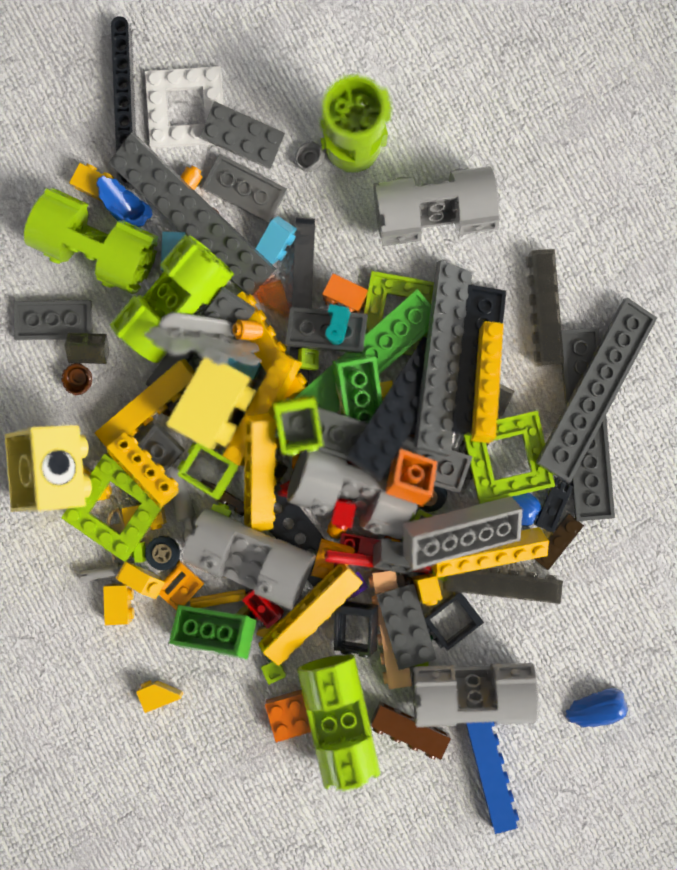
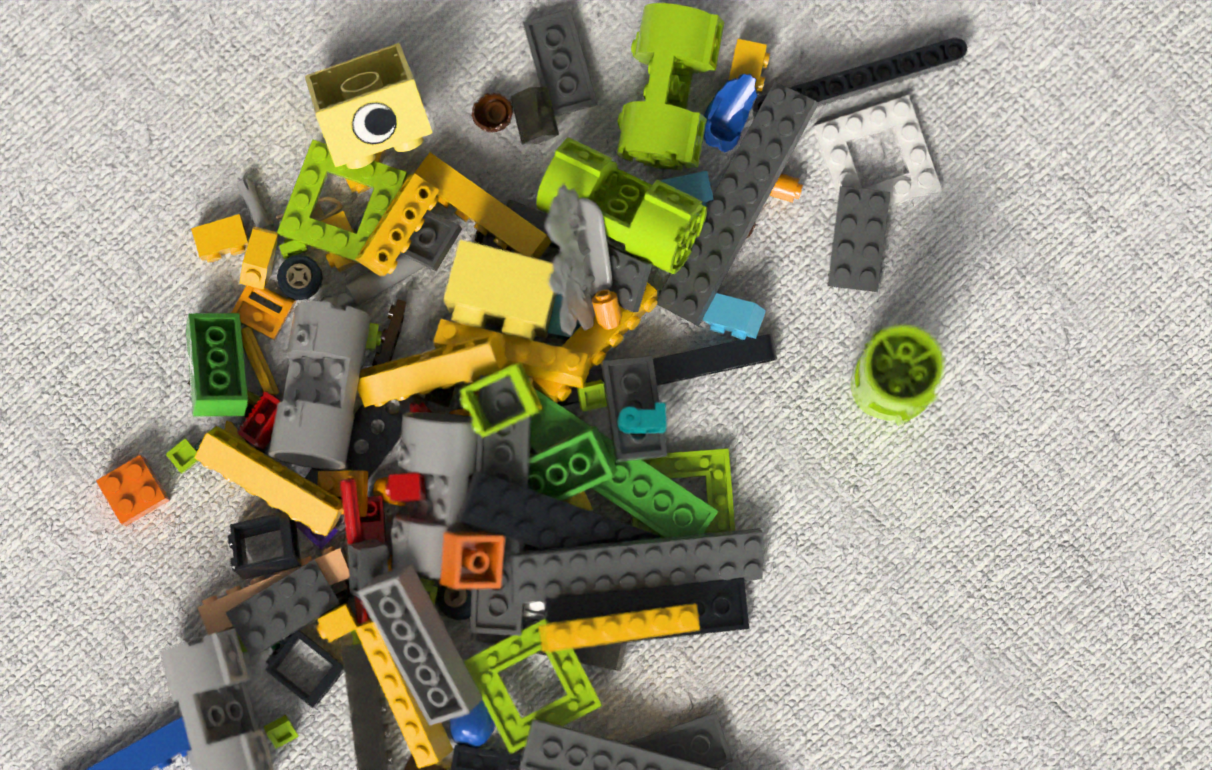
camera: 75 degrees right, 5 degrees down
yellow slope [136,680,184,713] -> none
lime window [177,442,240,500] -> none
dark grey plate [202,153,287,223] -> none
clear orange slope [257,280,290,320] -> none
light grey hair [295,141,325,172] -> none
lime cylinder [297,654,381,792] -> none
orange brick [323,273,368,313] -> none
reddish brown brick [370,701,451,760] -> none
light grey cylinder [373,166,500,246] -> none
clear smoke brick [526,249,564,367] -> none
none -> lime plate [263,714,299,749]

